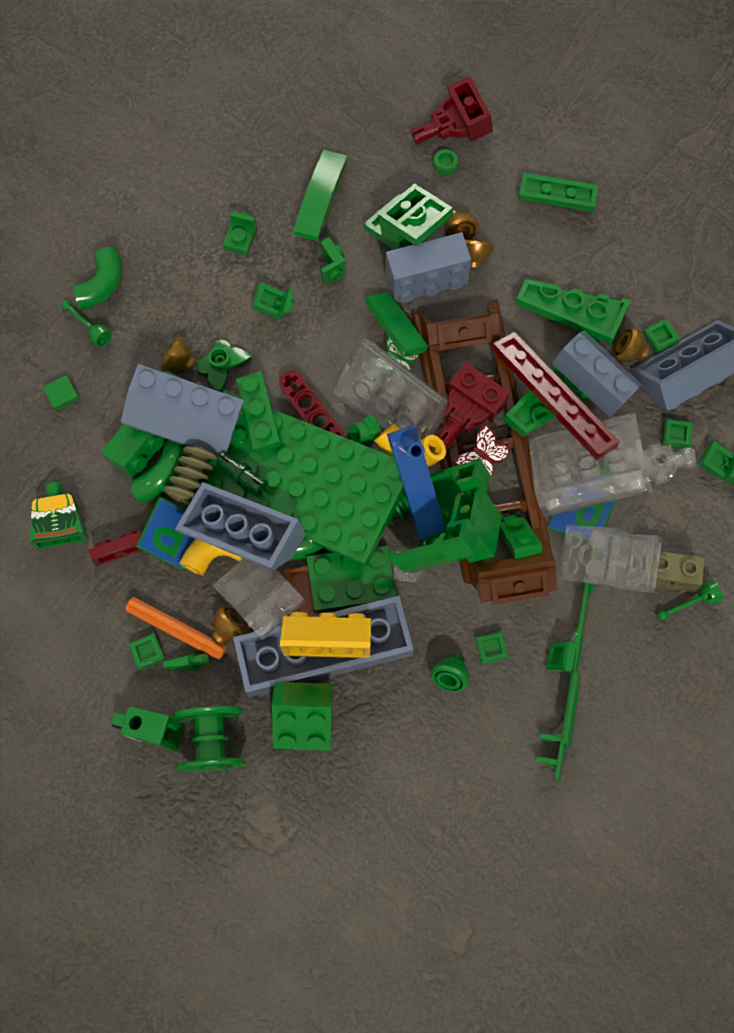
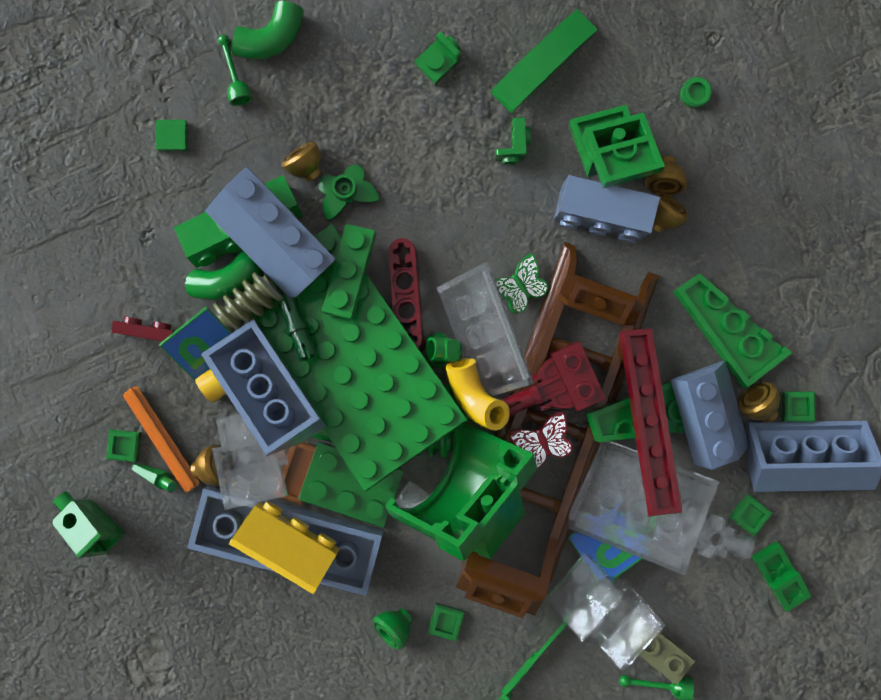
camera: 30 degrees right, 15 degrees up
torso [30,482,89,550] -> none
green piece [172,706,247,772] -> none
green bracket [251,282,295,320] -> none
green brick [272,682,333,751] -> none
green tile [365,292,428,357] -> none
blue piece [387,425,446,540] -> none
dark red brick [411,76,493,145] -> none
green plate [499,512,542,559] -> none
green plate [518,173,598,212] -> none
green tile [546,642,577,672] -> none

